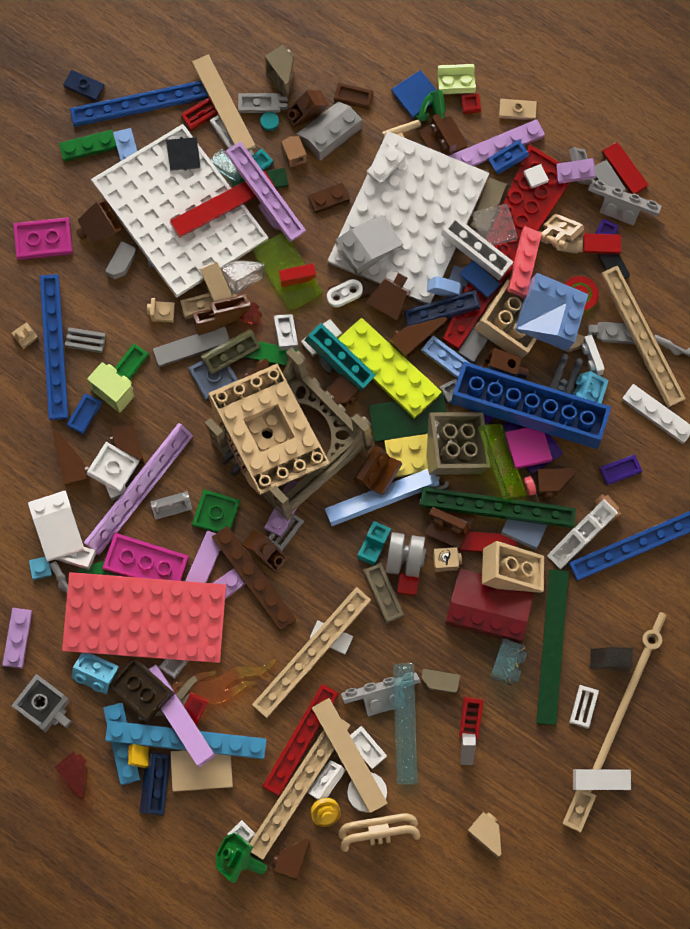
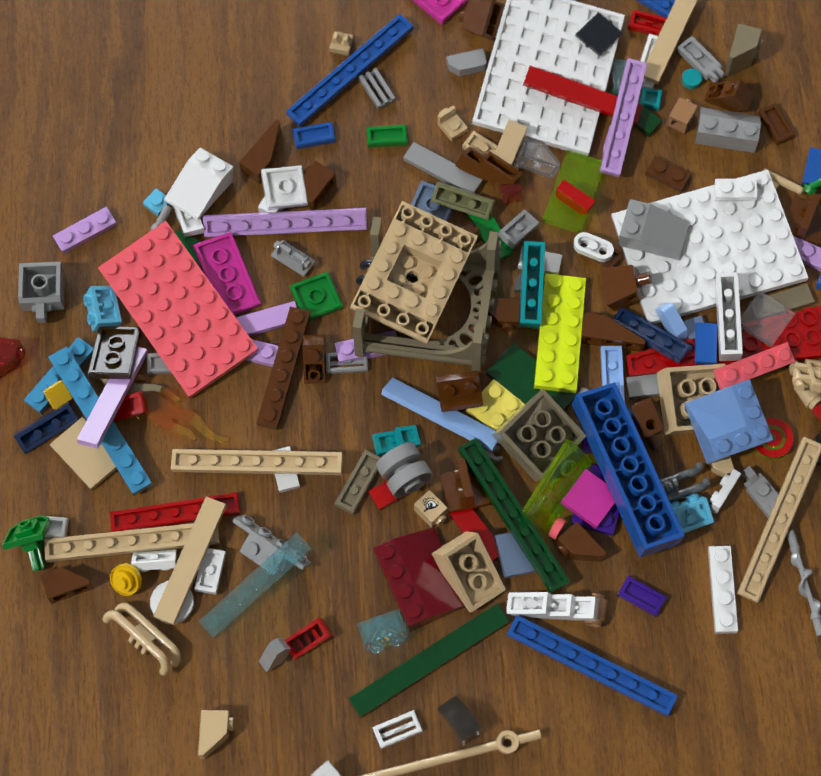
camera: 55 degrees right, 5 degrees down
yellowish green brick [87,362,135,413] -> none
dark tan piece [421,669,460,694] -> none

